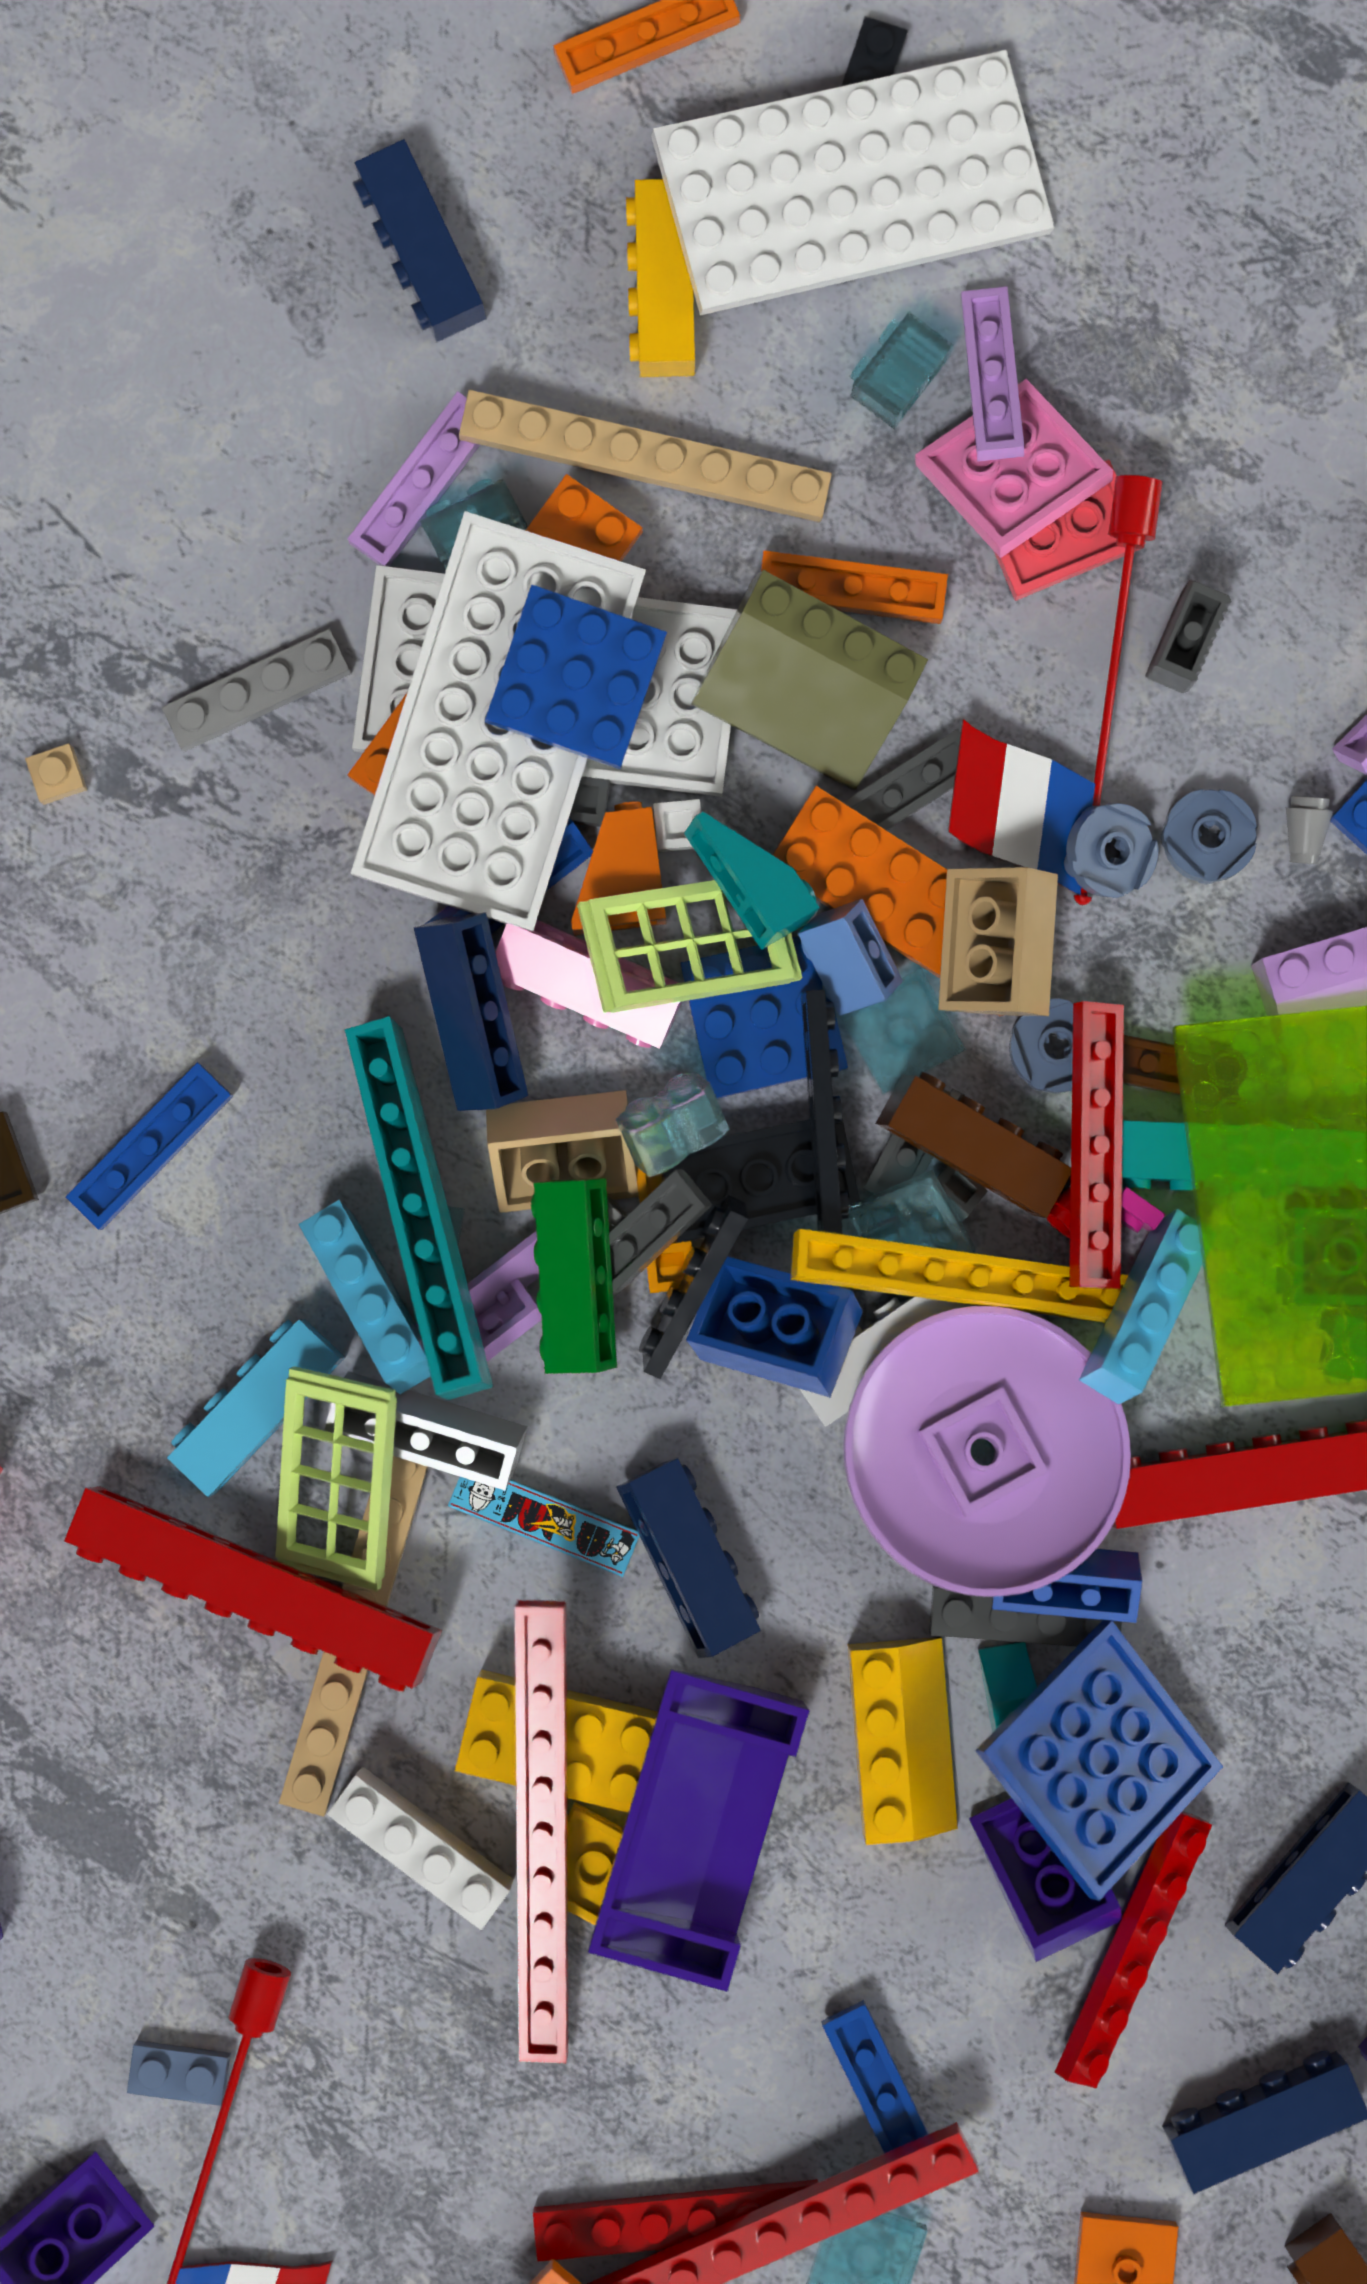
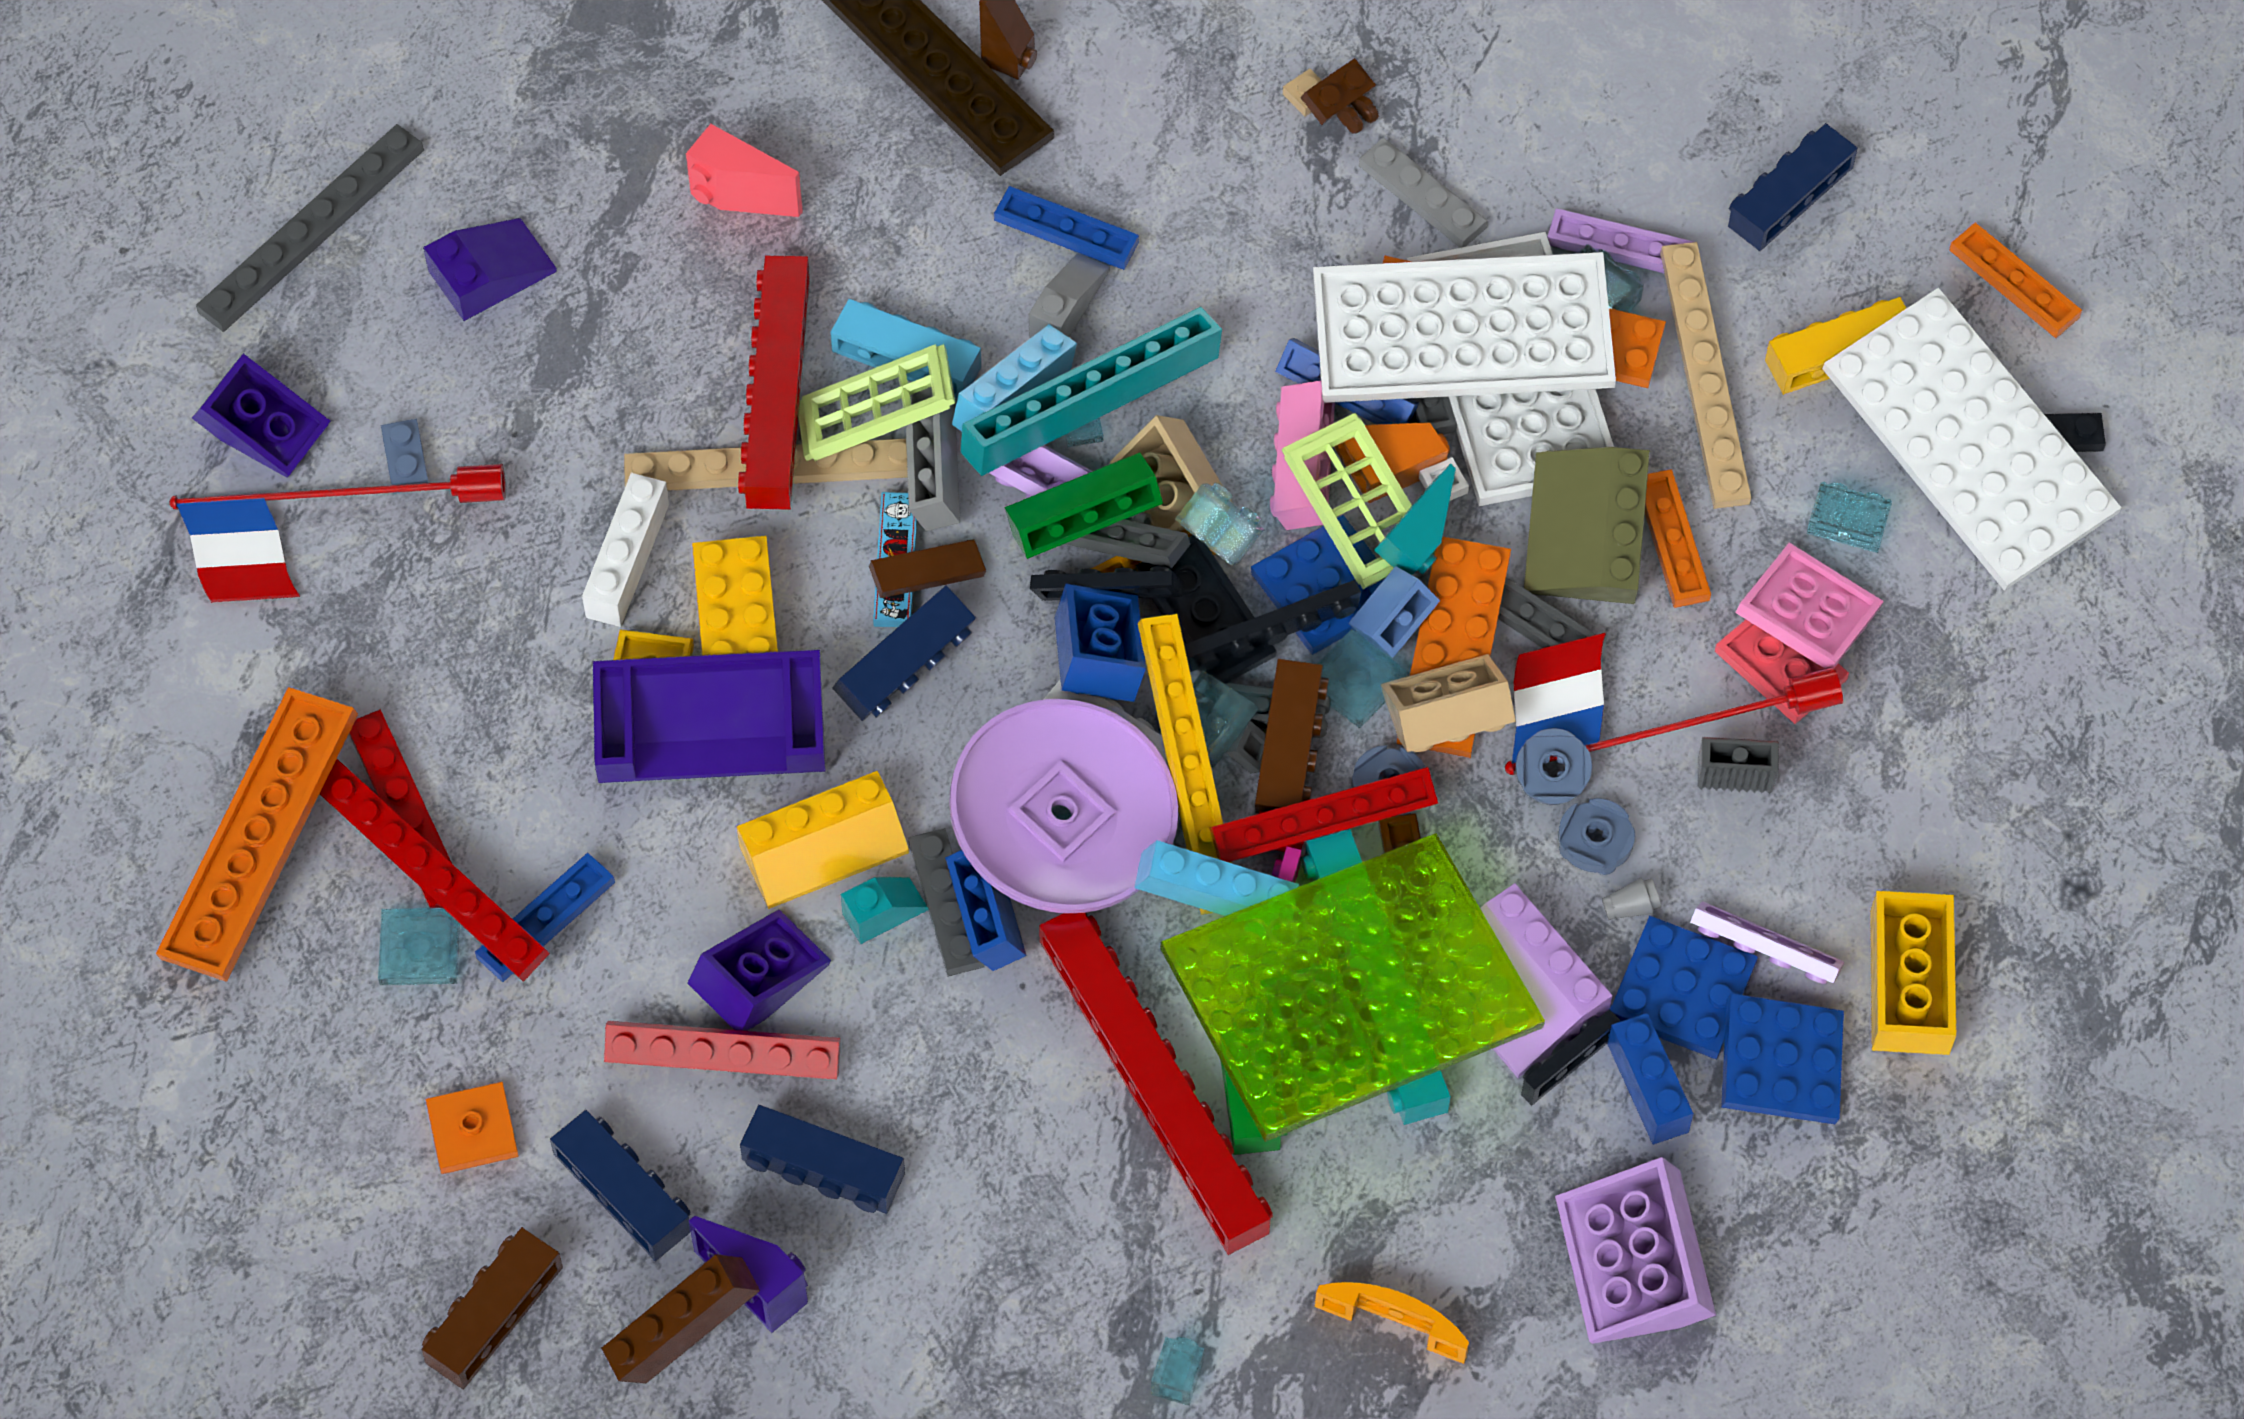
camera: 65 degrees right, 25 degrees down
dark blue brick [414,912,529,1111] -> none
blue plate [485,584,667,769] -> none
plate [515,1600,568,2063] -> none
lavender plate [961,286,1024,462] -> none
blue plate [975,1620,1223,1900] -> none
none -> reddish brown tile [869,539,986,598]
none -> light grey slope [1028,253,1110,338]
none -> reddish brown hinge [1300,58,1379,134]

